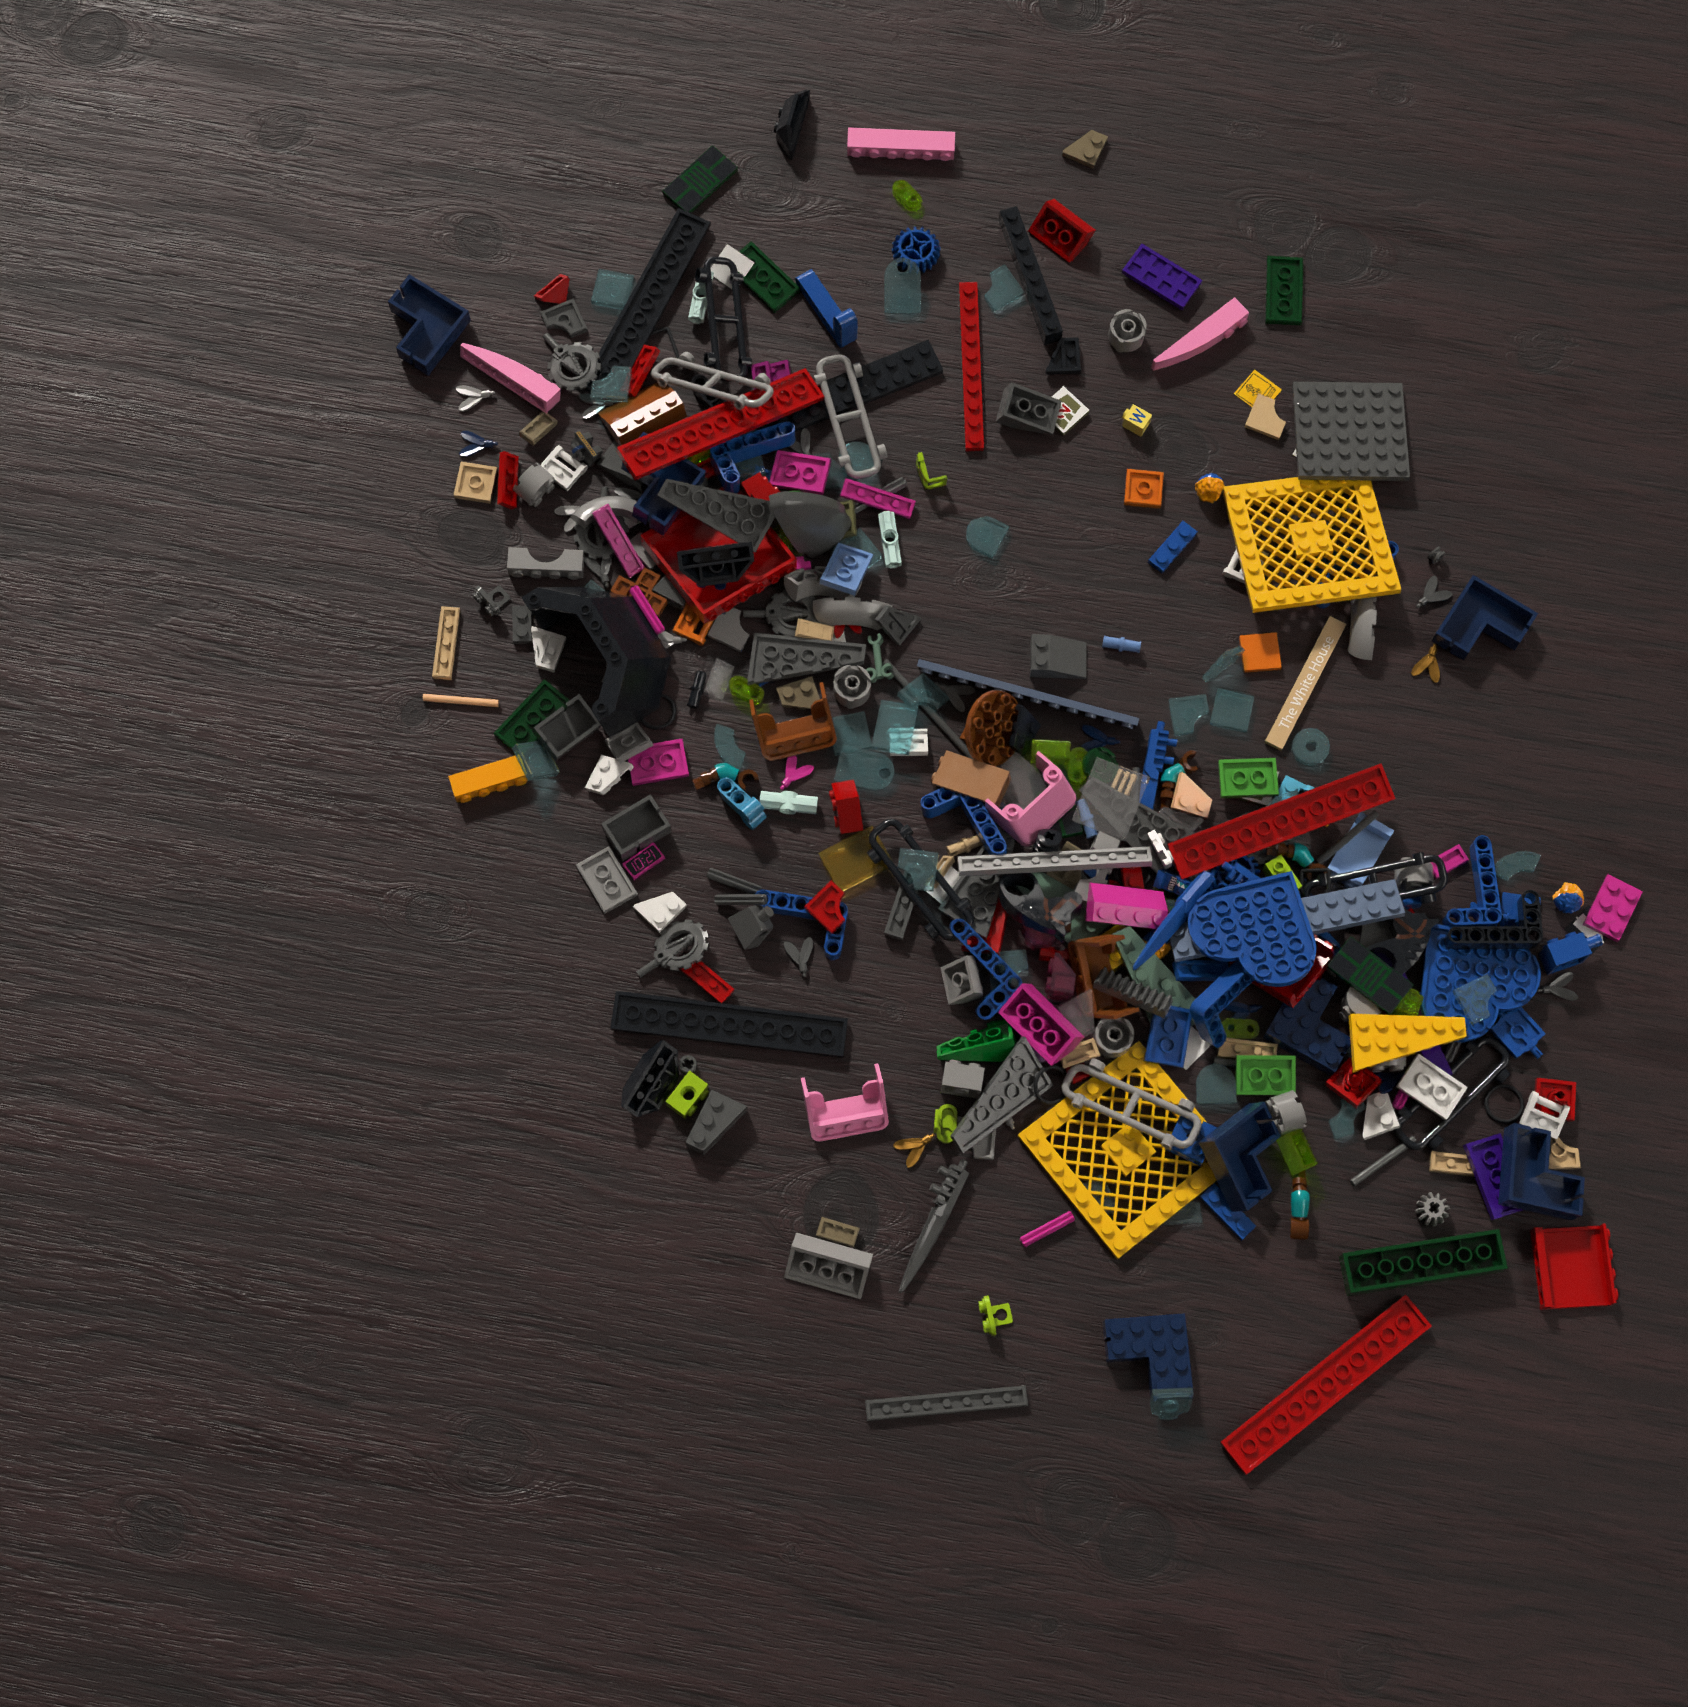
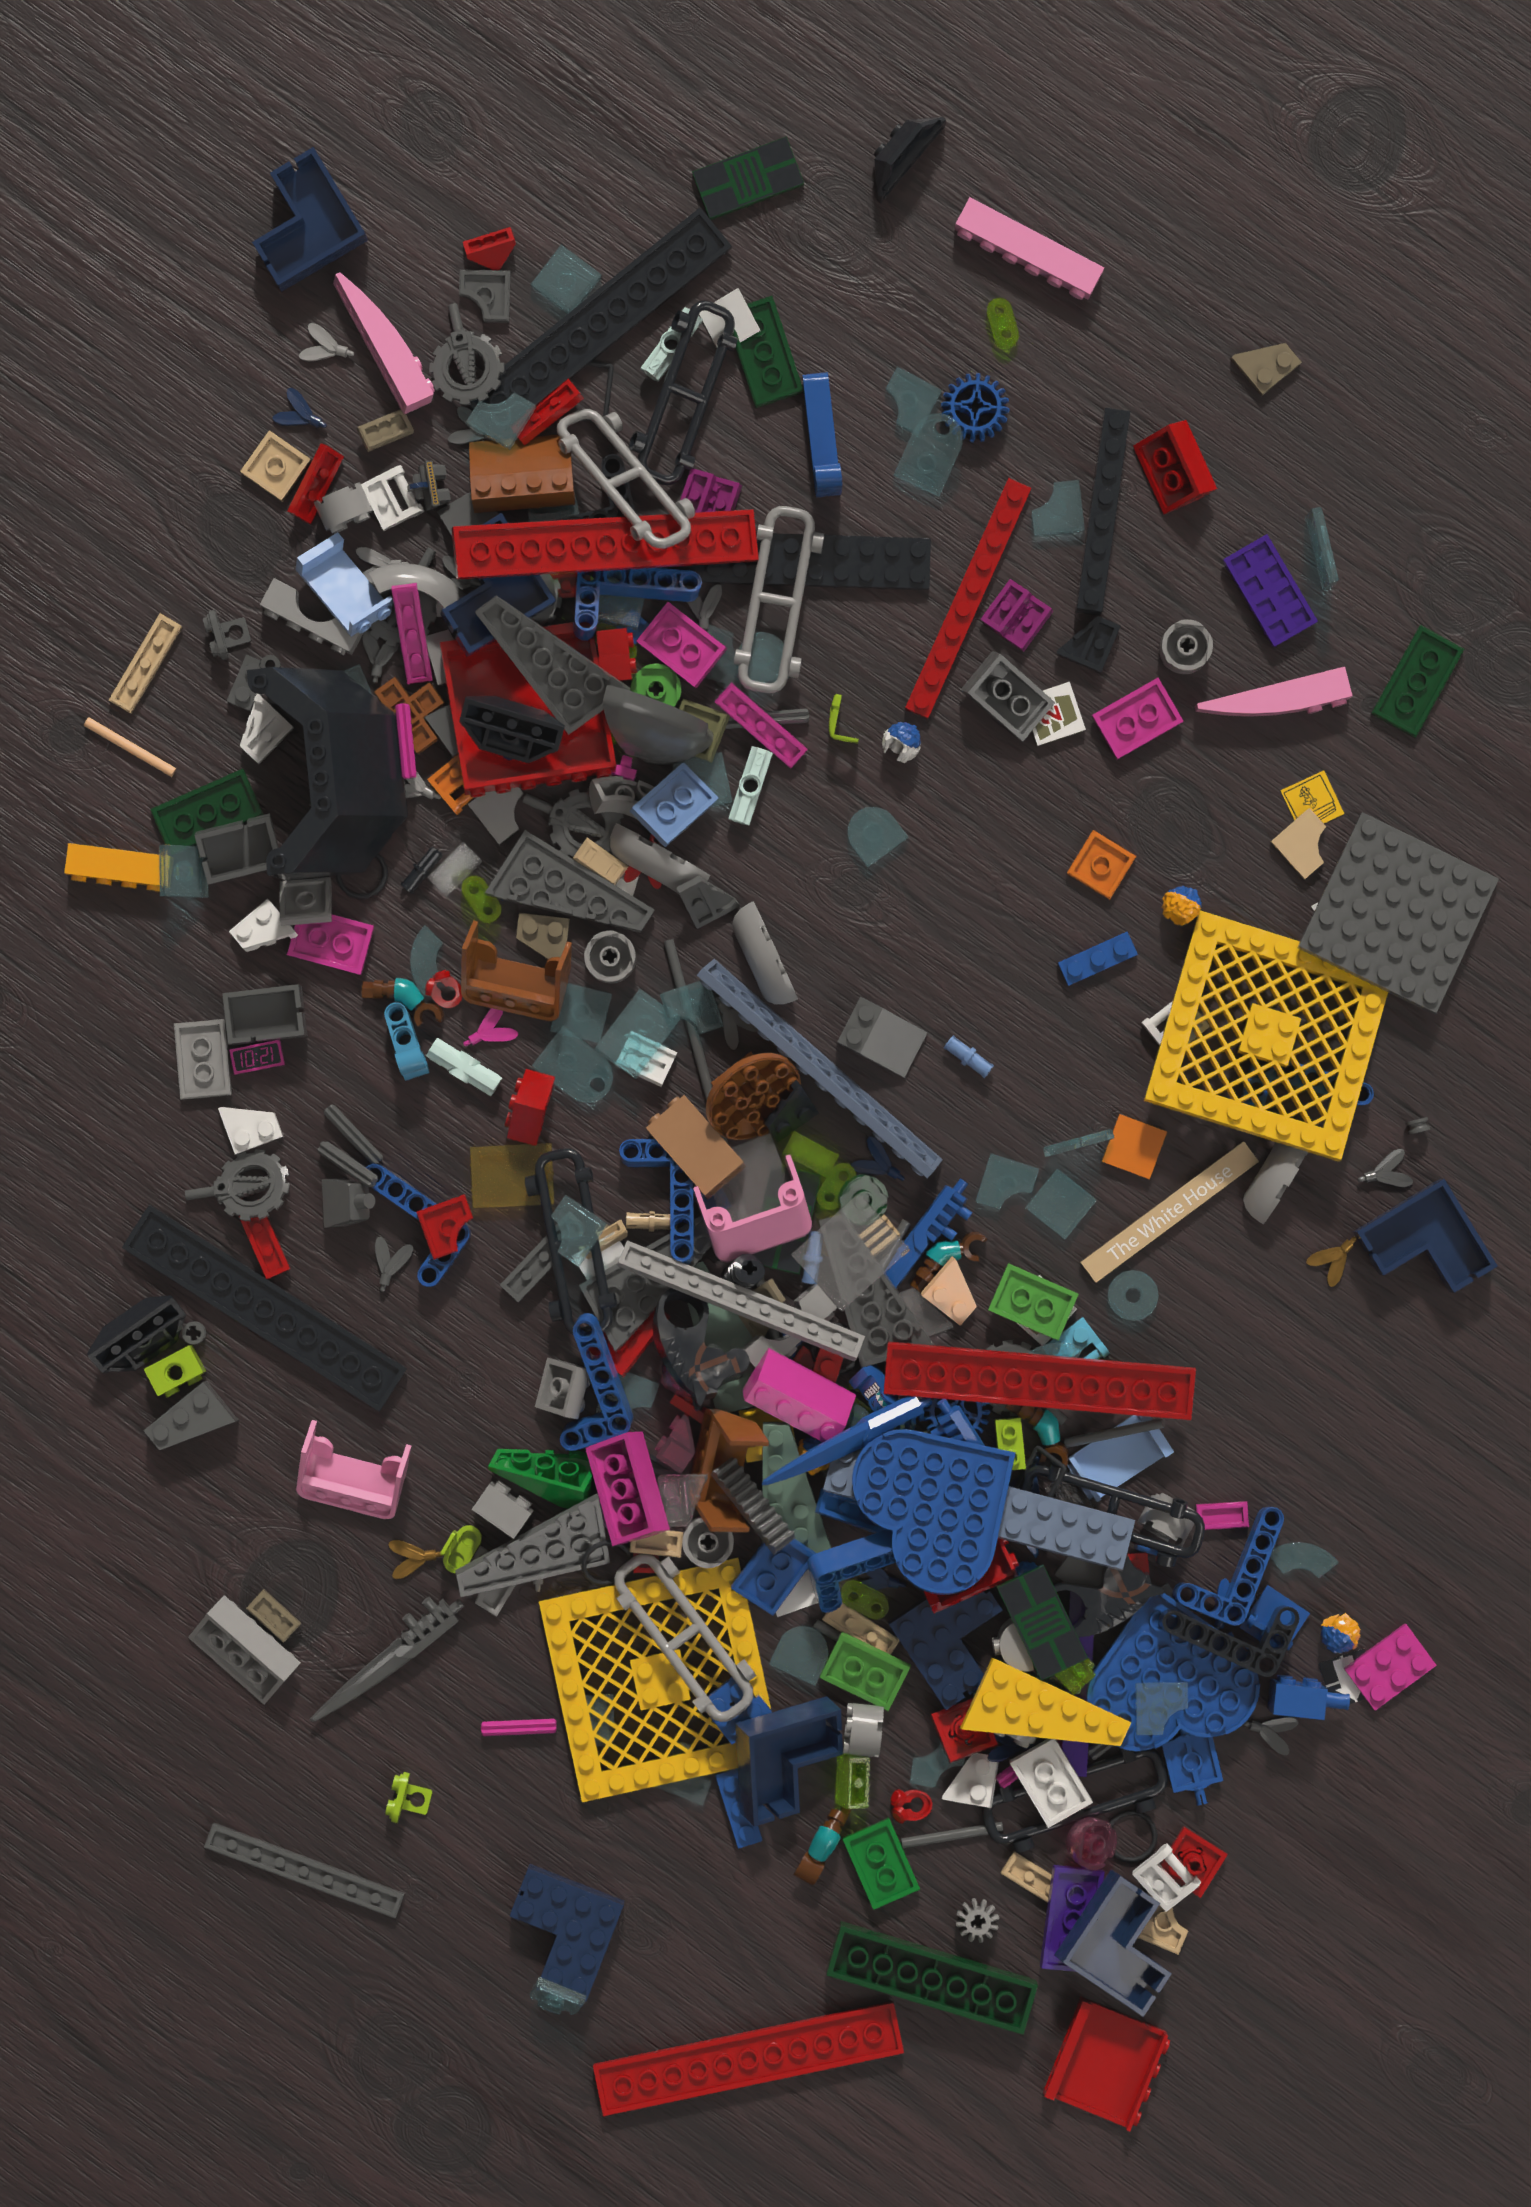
camera: 25 degrees right, 15 degrees up
sand green bar [865,633,894,683] -> none
light yellow brick [1122,404,1152,437] -> none
white wing [1148,830,1173,870] -> none
none -> light blue panel [296,532,393,637]
none -> red piece [425,970,462,1008]
none -> light grey brick [732,901,798,1004]
none -> green plate [842,1818,920,1910]
none -> piece [882,722,921,763]
none -> clear light blue tile [885,367,942,436]
none -> red piece [890,1789,932,1823]
none -> magenta slope [980,579,1053,652]
none -> clear pink cylinder [1066,1817,1117,1871]
none -> dark pink plate [1092,678,1183,760]
none -> clear light blue tile [1305,507,1339,590]

